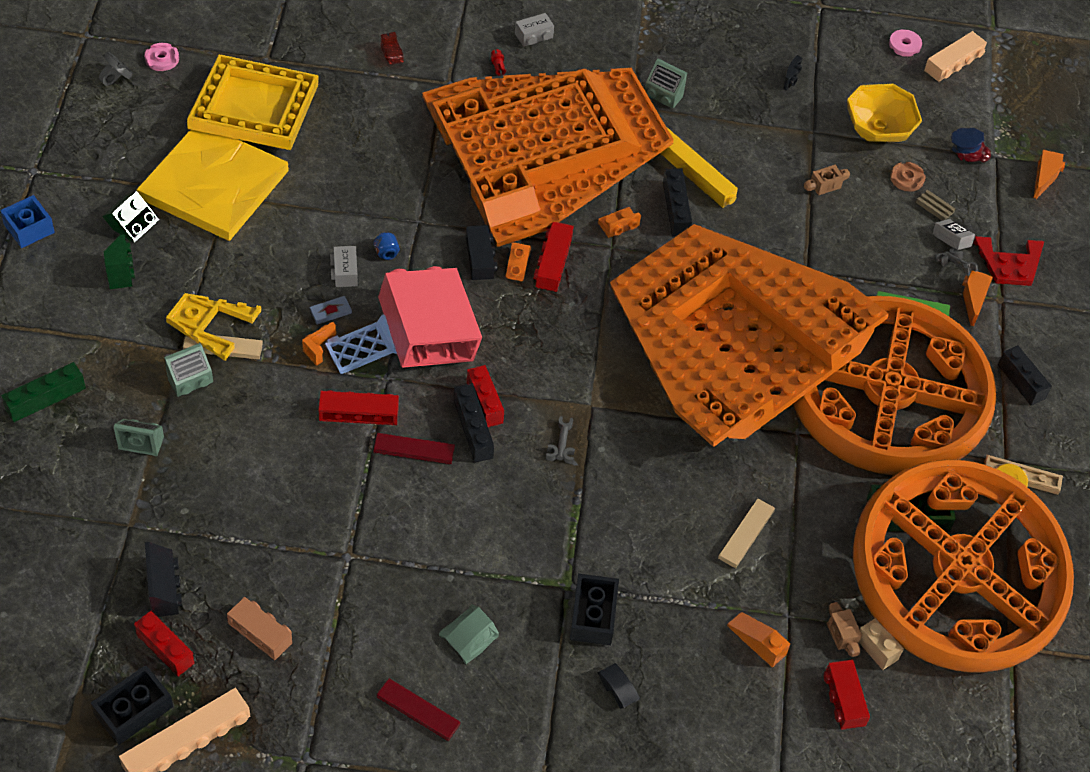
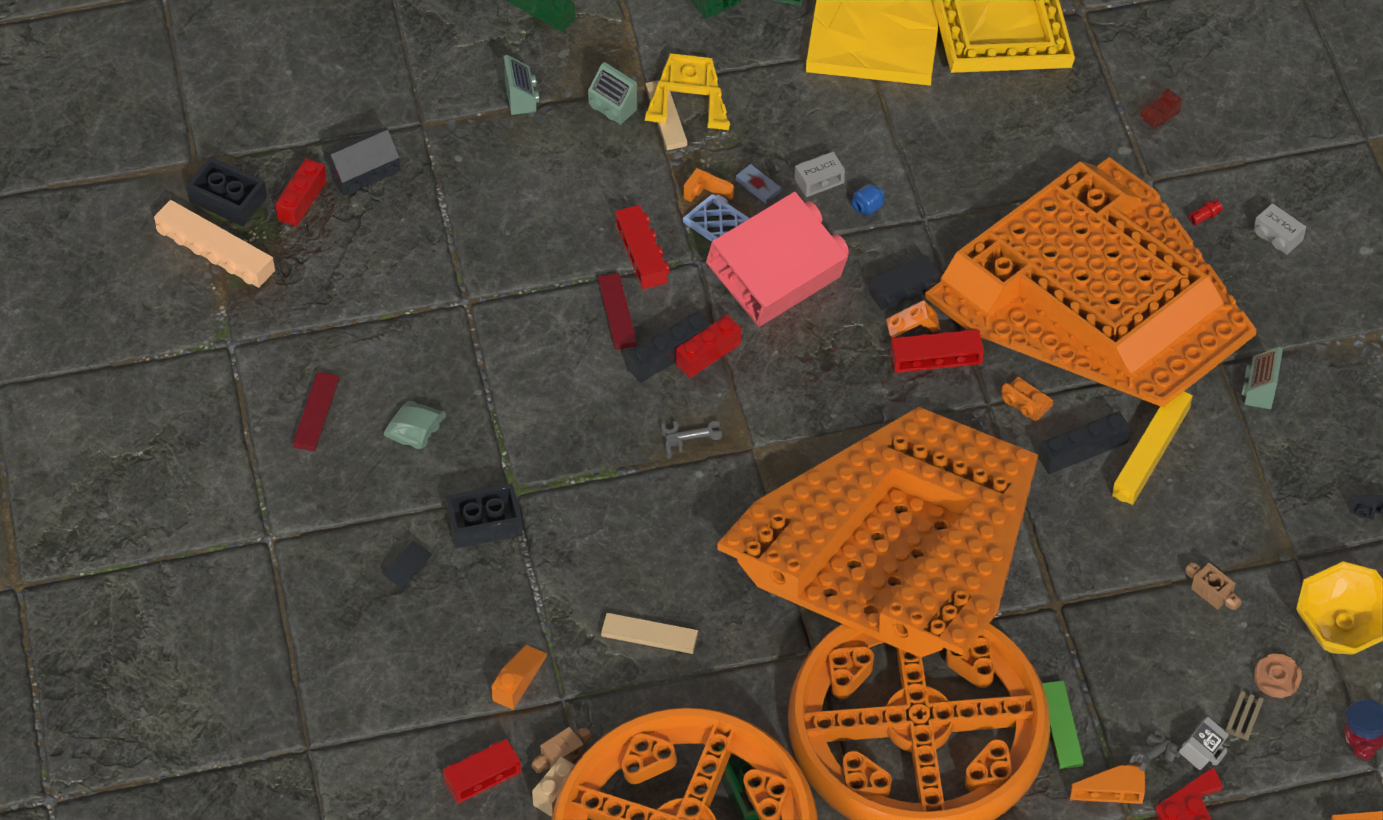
camera: 75 degrees right, 0 degrees up
nougat brick [227,597,292,660] -> none

